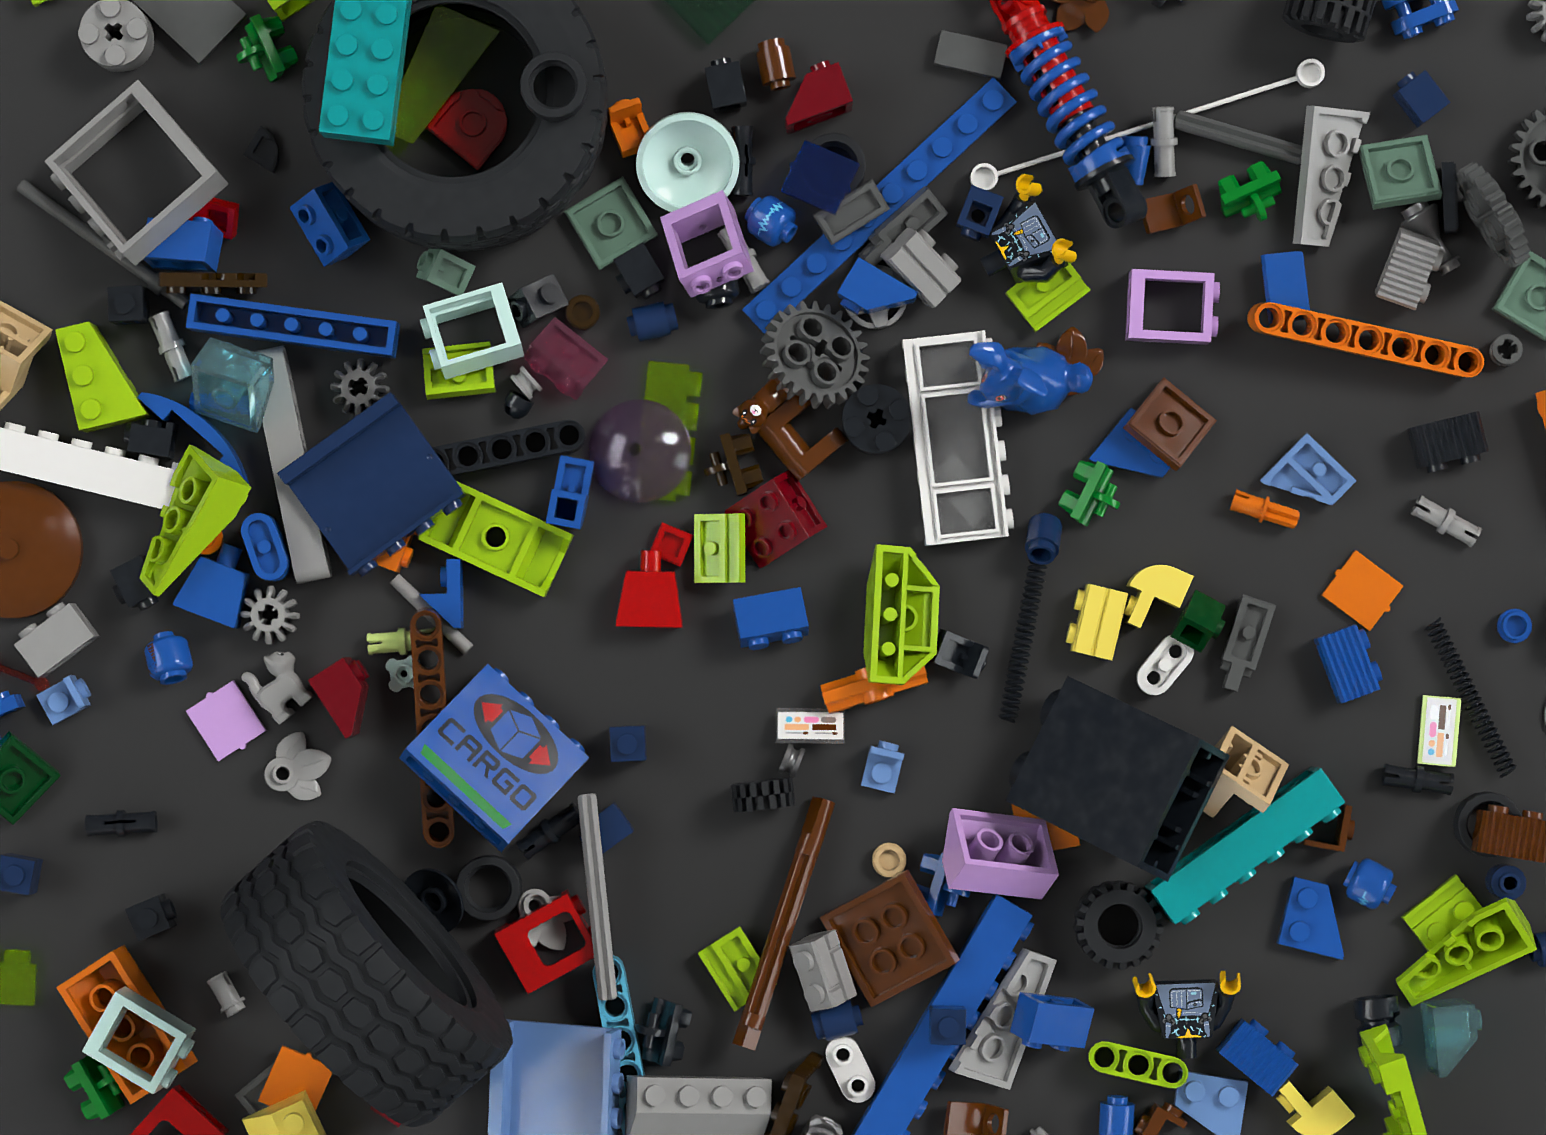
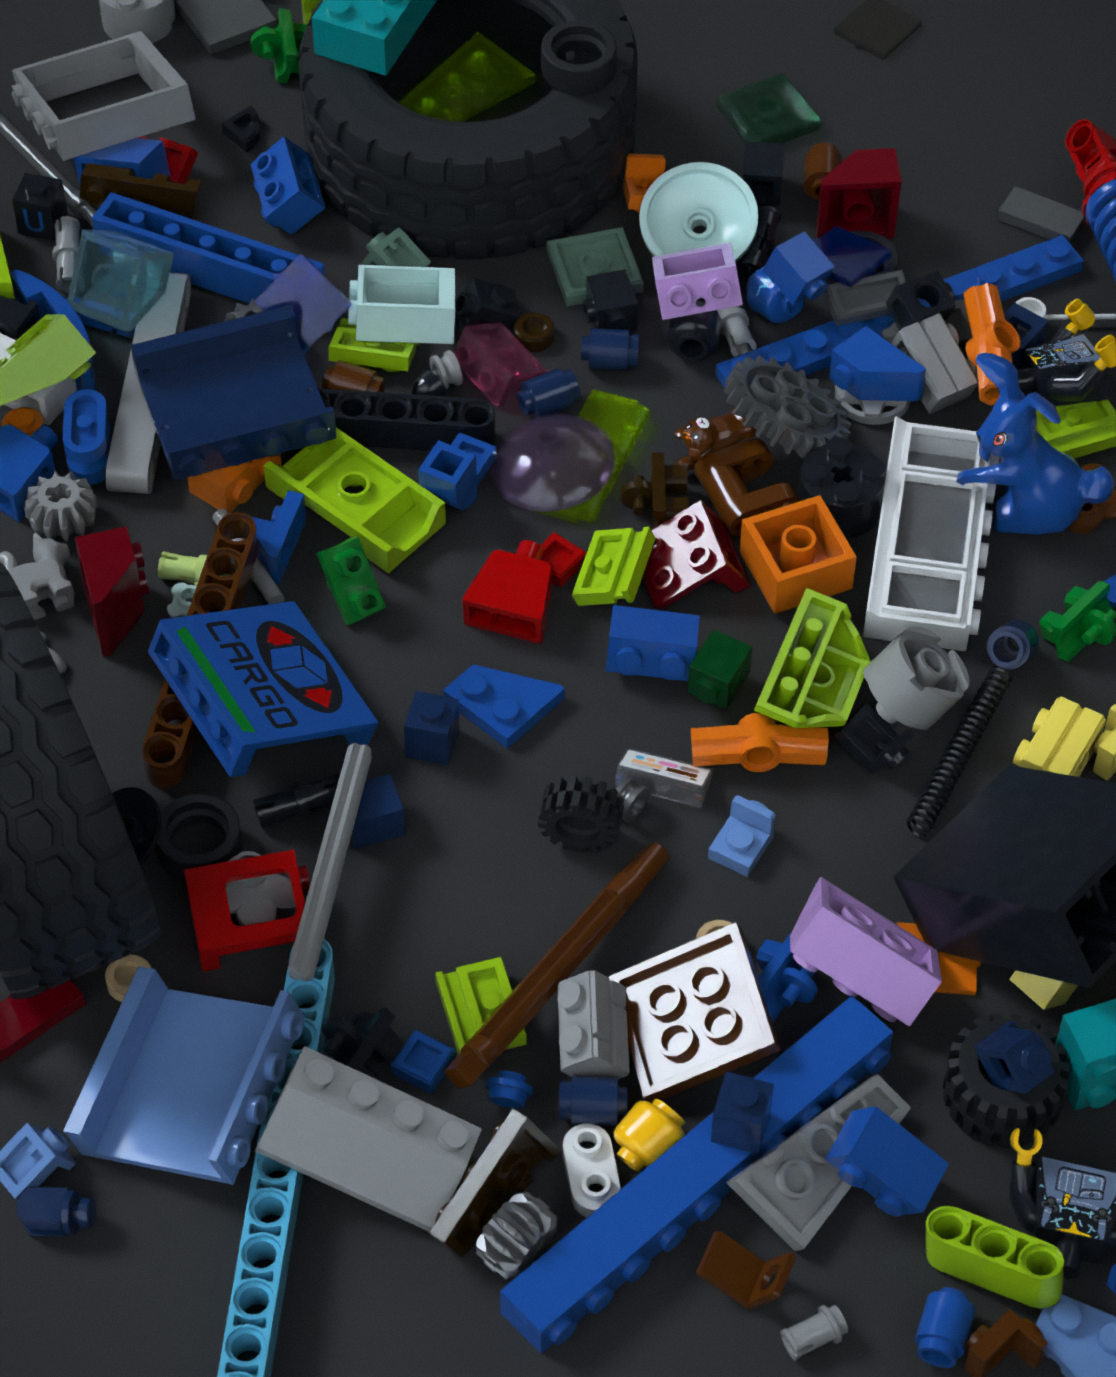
camera: 15 degrees right, 35 degrees down
none -> clear blue piece [254,253,353,352]
none -> green hips [316,536,387,625]
none -> reddish brown brick [322,360,386,392]
none -> blue tile [390,1030,456,1094]
none -> blue wing [443,664,565,749]
none -> blue plate [485,1071,534,1109]
none -> dark blue brick [516,369,581,421]
none -> yellow head [614,1098,685,1173]
none -> dark green brick [687,629,753,709]
none -> orange brick [740,495,857,614]
none -> blue brick [763,231,835,305]
none -> light grey brick [863,626,970,730]
none -> black brick [885,270,956,331]
none -> orange piece [963,283,1021,406]
none -> dark blue brick [974,1021,1055,1094]

